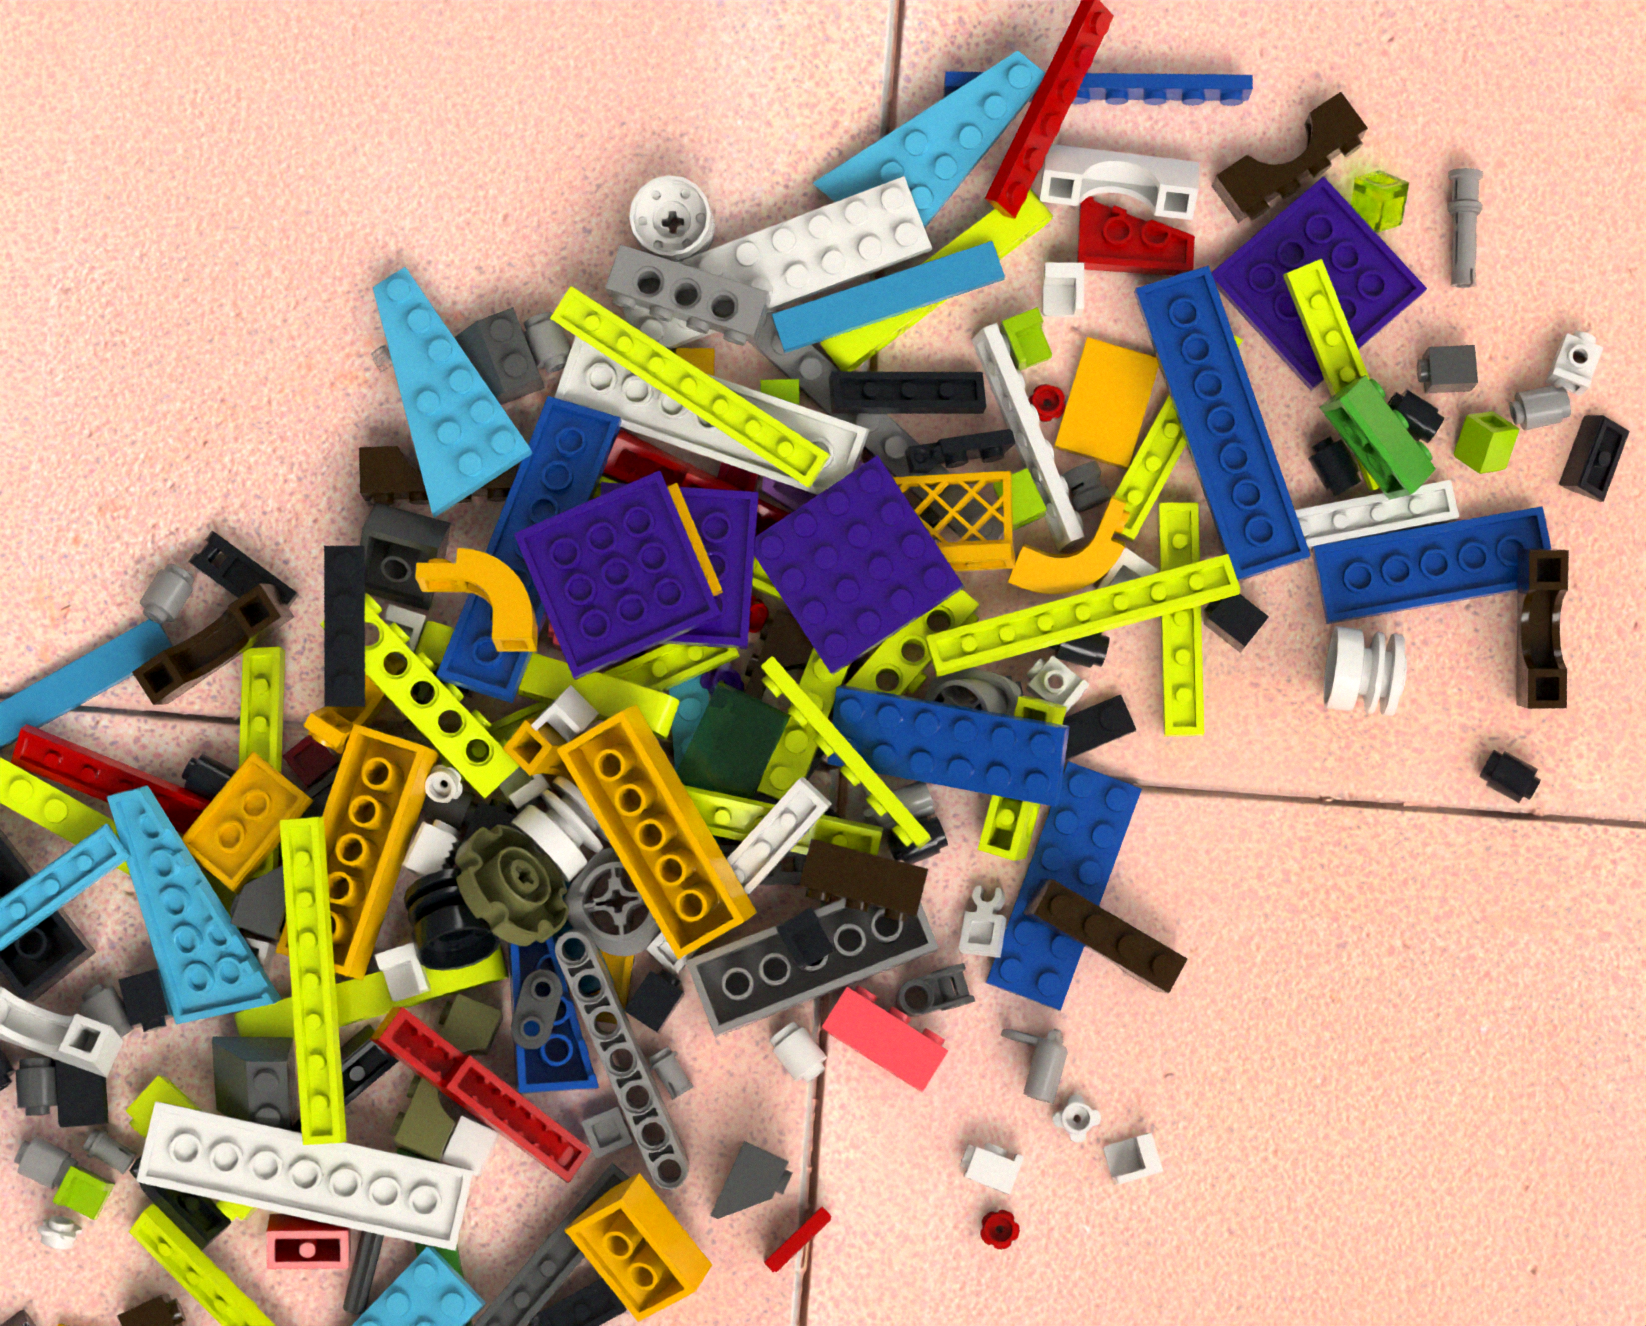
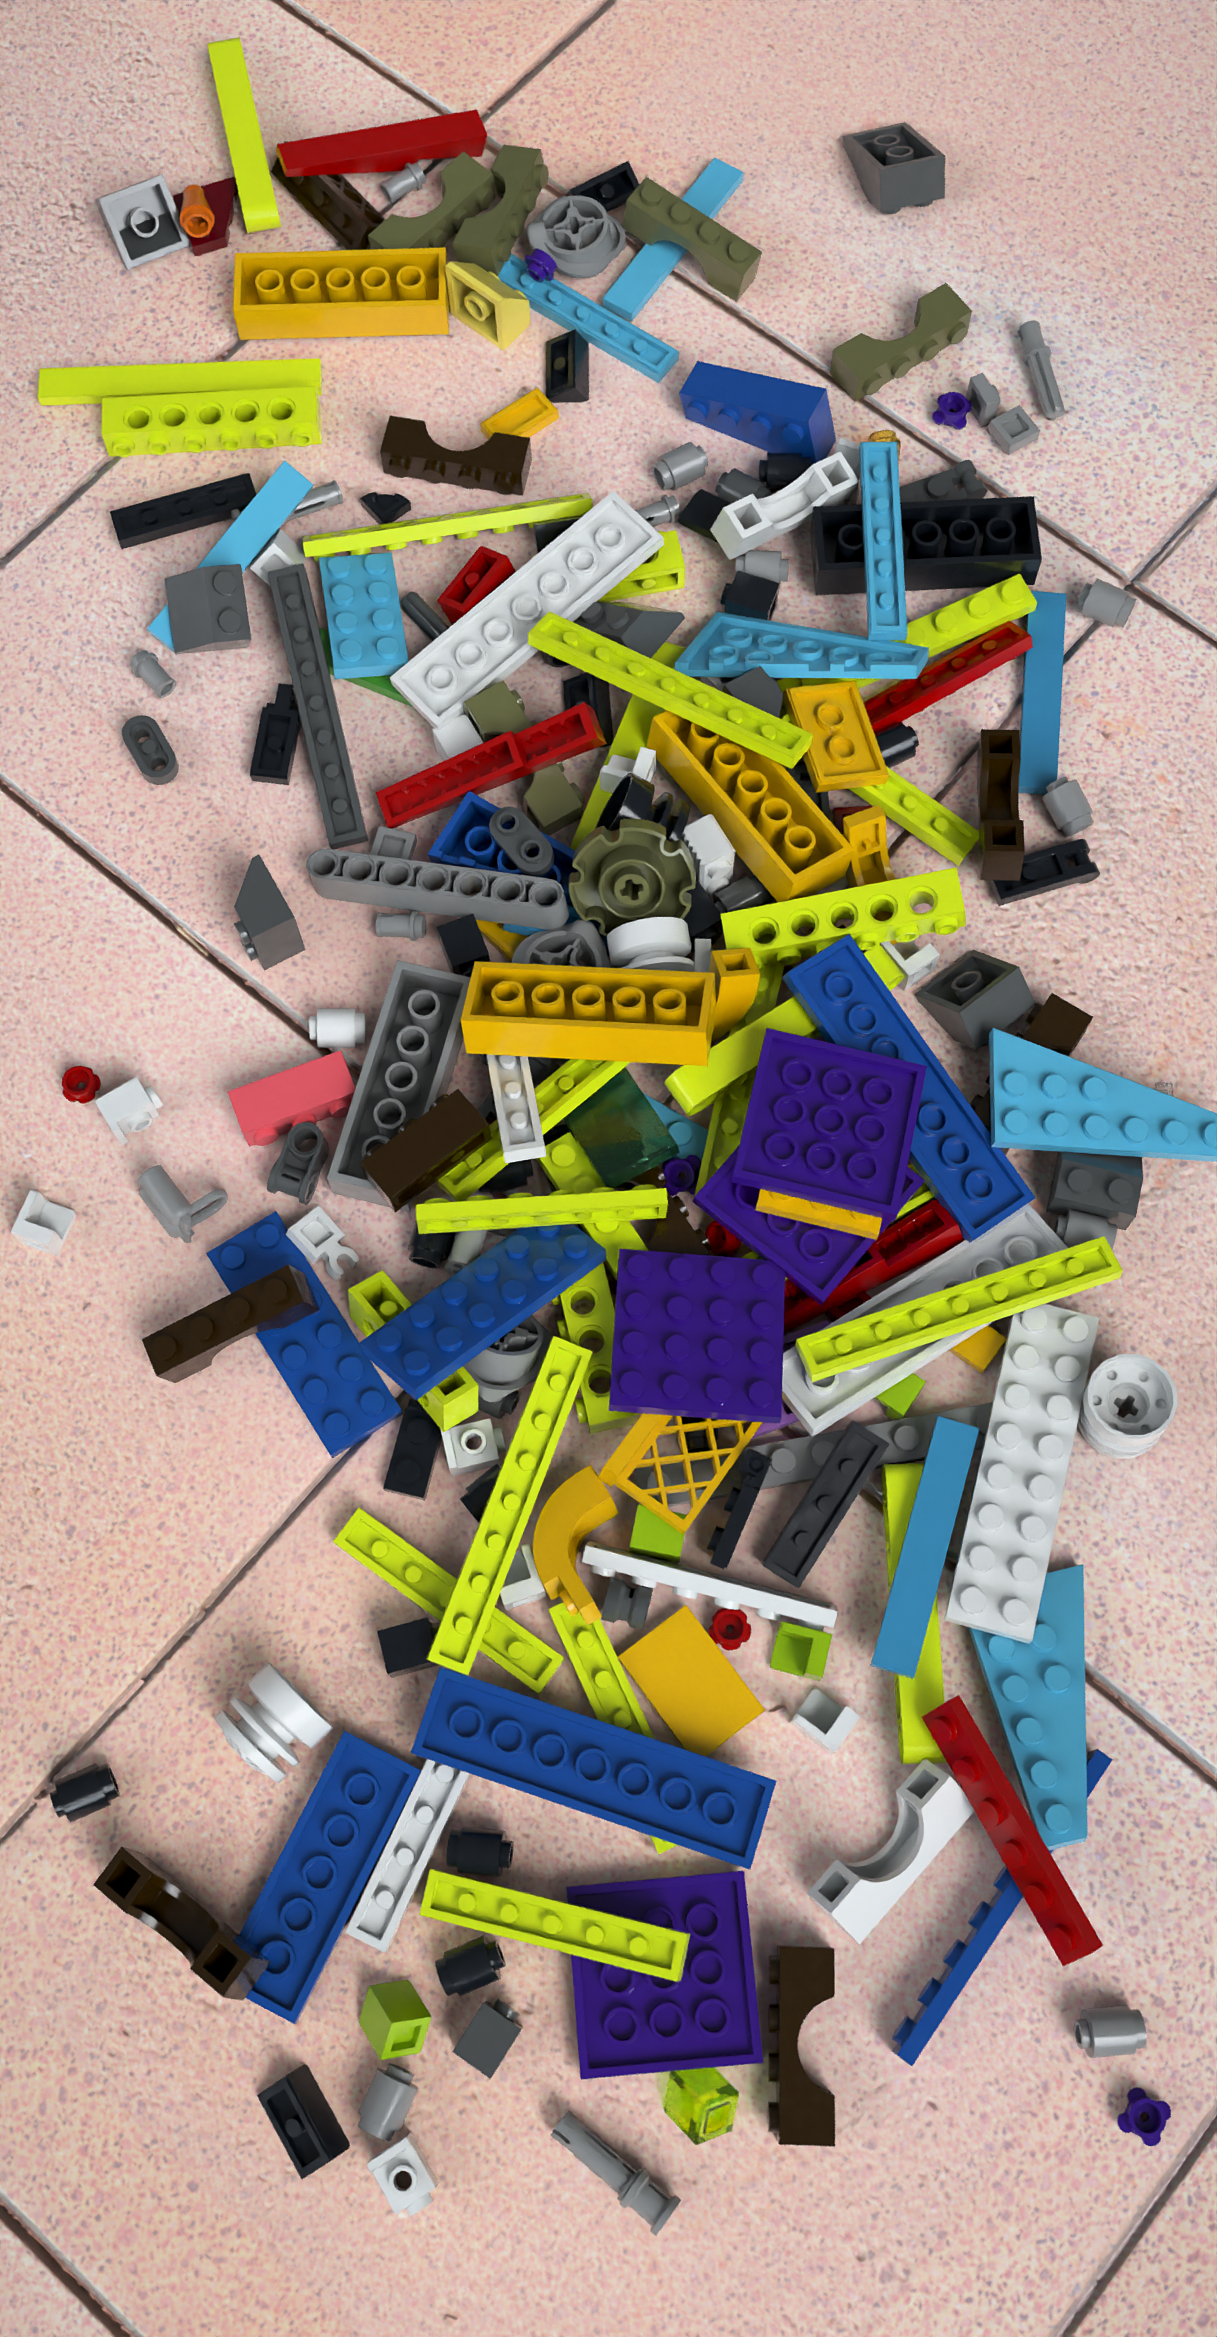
camera: 130 degrees right, 10 degrees down
white plate [37,1216,82,1249] -> none
lime panel [52,1166,115,1220] -> none
black plate [324,546,365,707] -> none
yellow arch [415,548,538,652] -> none
white plate [425,765,463,803] -> none
white panel [530,685,598,742] -> none
yellow slope [564,1173,712,1322] -> none
light grey brick [605,244,771,346] -> none
red tile [764,1206,832,1273] -> none
black panel [776,907,833,971] -> none
white plate [1053,1095,1101,1143] -> none
red wing [1077,196,1195,276] -> none
bright green slope [1319,375,1436,500] -> none

